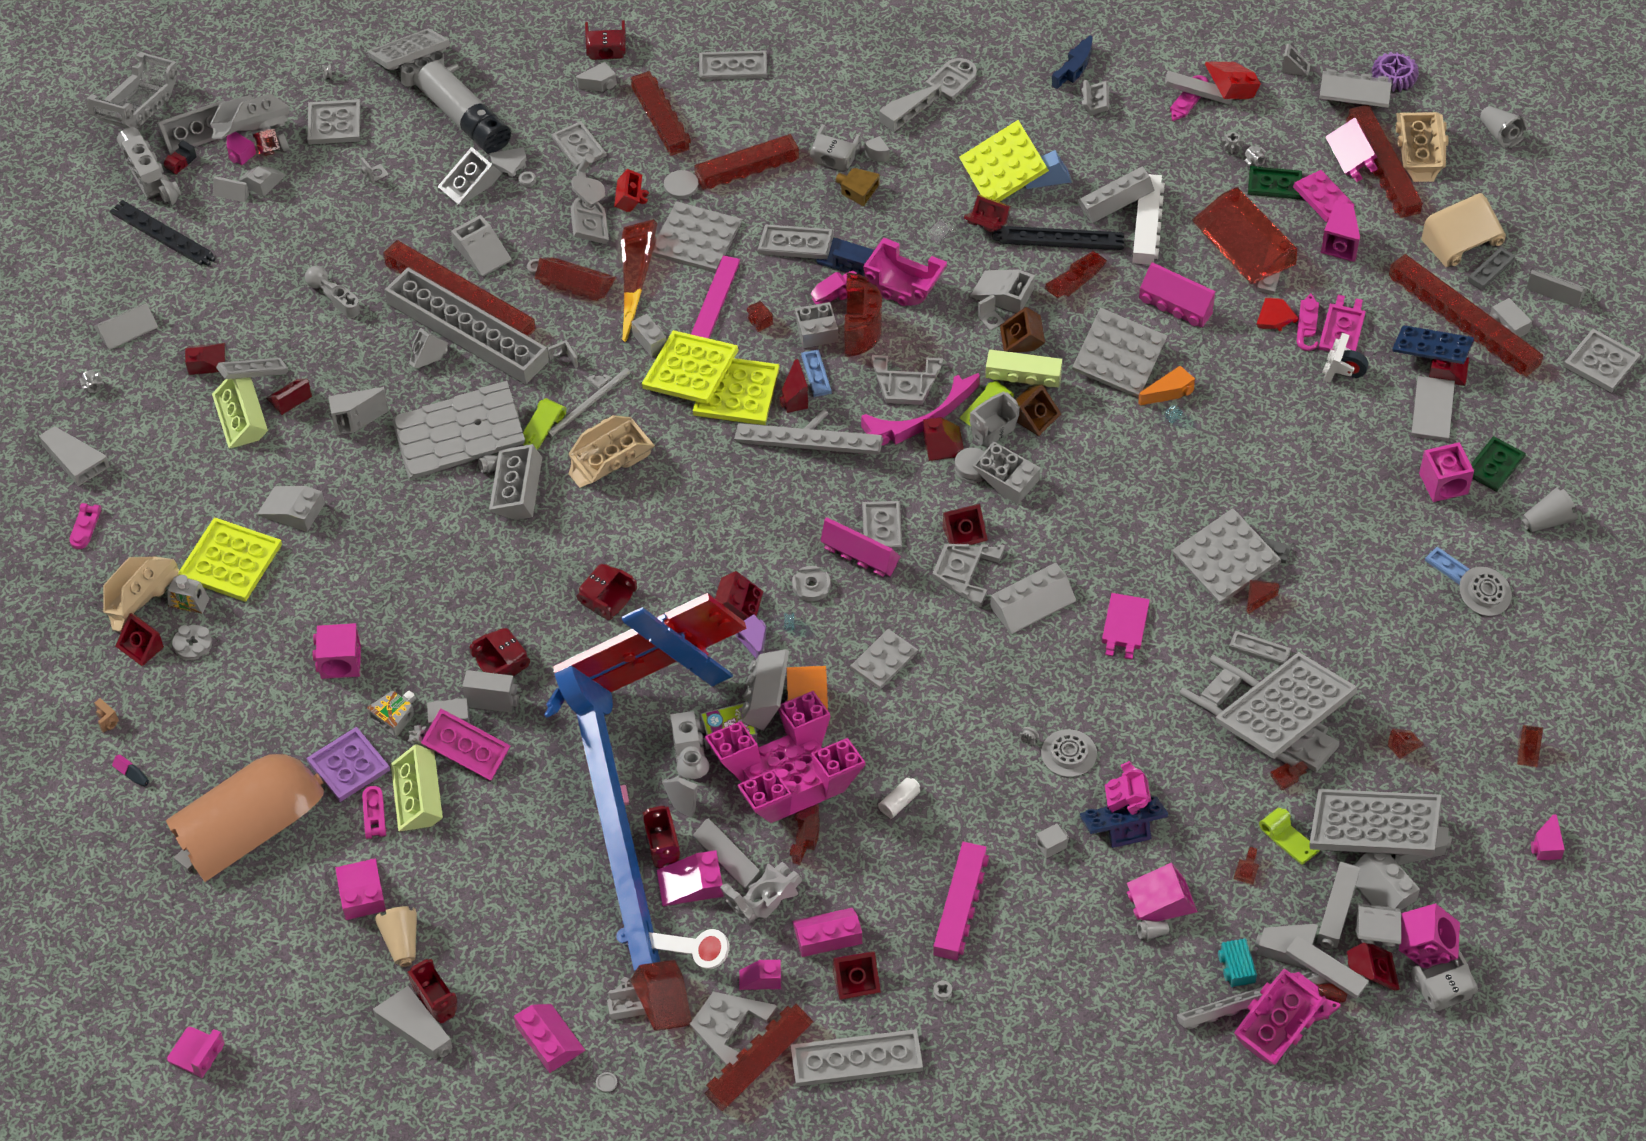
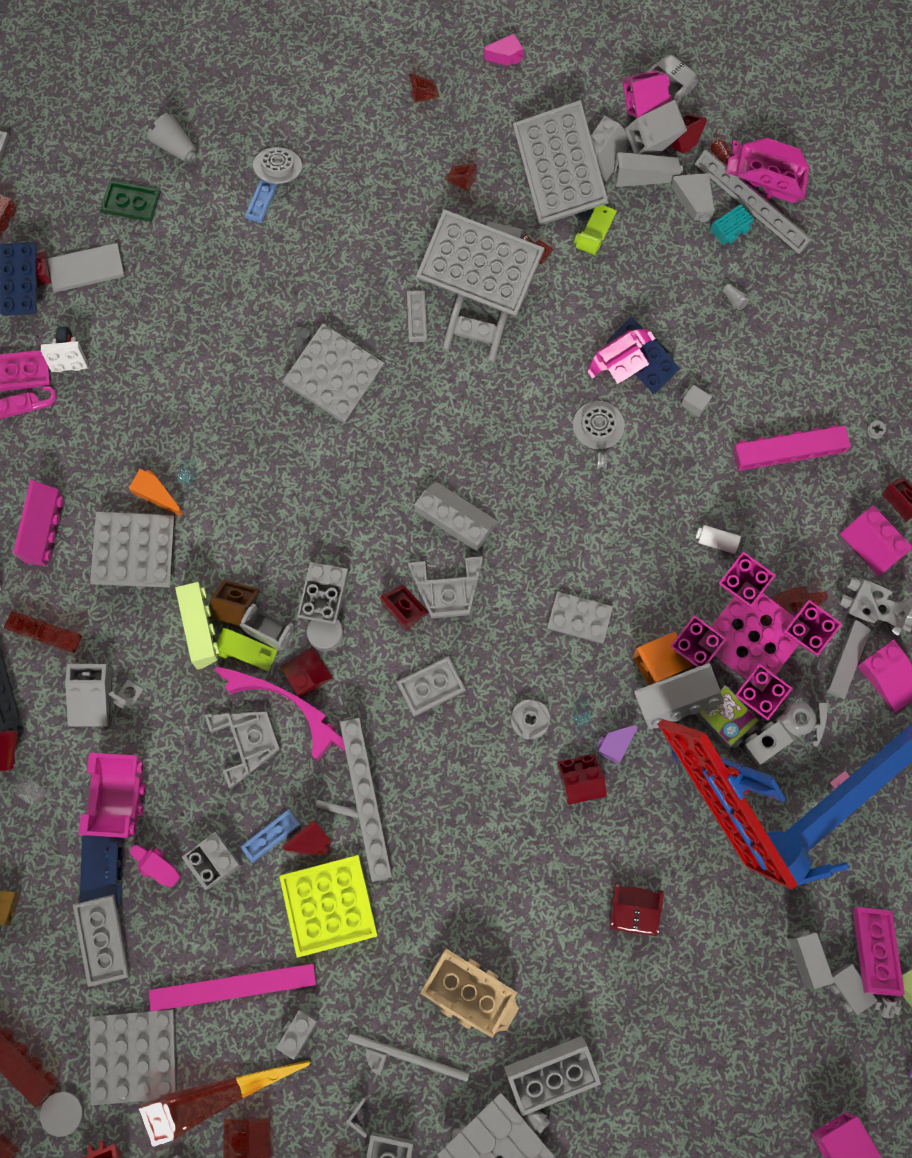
camera: 115 degrees left, 20 degrees up
torso [367,691,416,737] -> none
dark red piece [469,628,531,677] -> none
lime door [522,398,567,450] -> none
neon yellow plate [642,330,739,404] -> none
dark red piece [643,806,680,869] -> none
clear red brick [747,301,773,332] -> none
dark pink slope [820,517,901,577] -> none
clear red cylinder [844,273,882,357] -> none
reddish brown slope [1000,307,1045,353] -> none
dark pink tile [1102,593,1150,659] -> none
dark pink slope [1127,863,1197,922] -> none
clear red plate [1234,847,1259,885] -> none
clear red slope [1246,580,1280,614] -> none
red slope [1257,298,1299,331] -> none
light grey tile [1285,935,1369,999] -> none
dark pink brick [1419,442,1474,502] -> none

